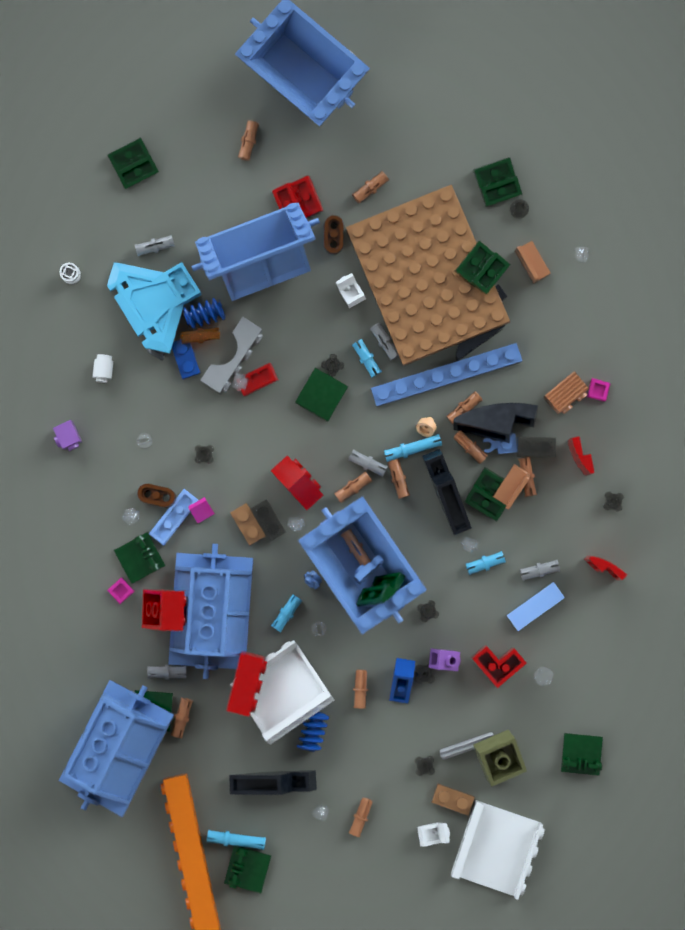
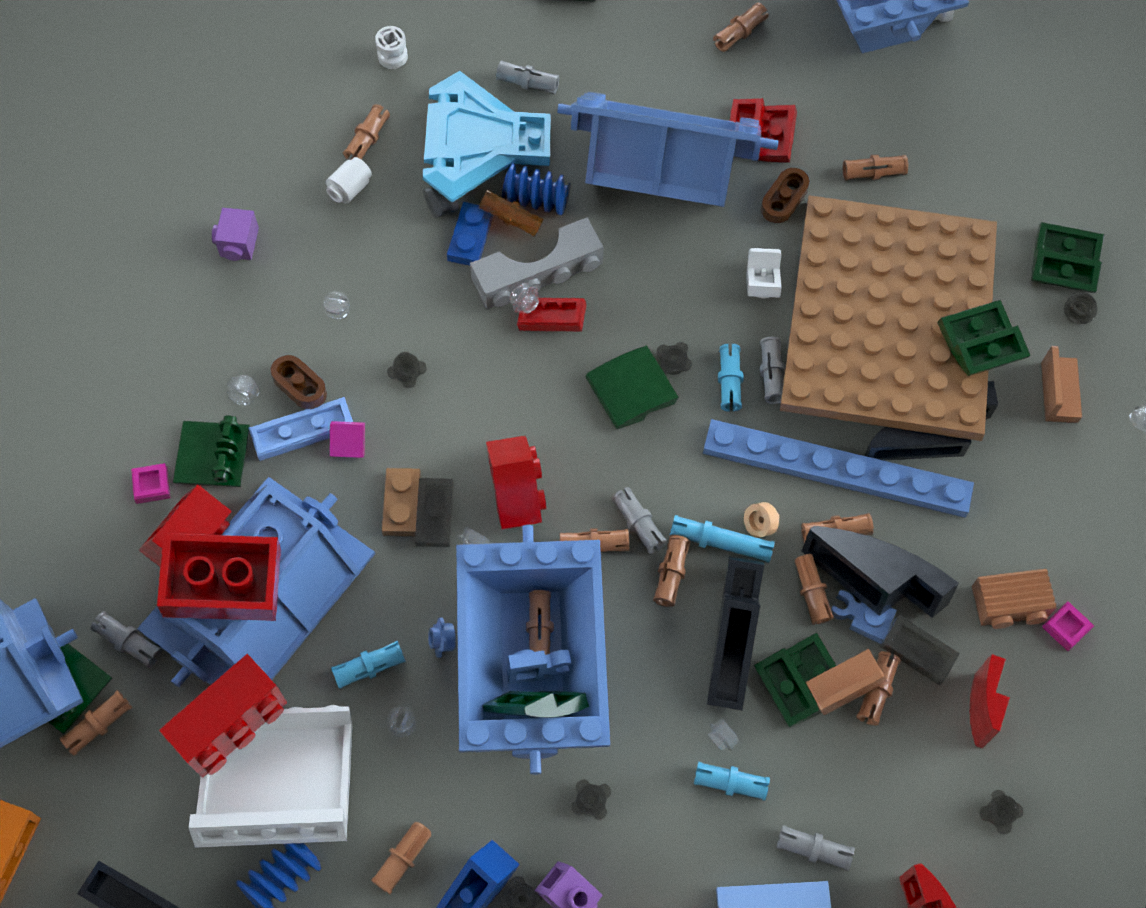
camera: 30 degrees right, 20 degrees down
none -> red brick [157,533,281,621]
none -> nougat pin [343,104,390,160]

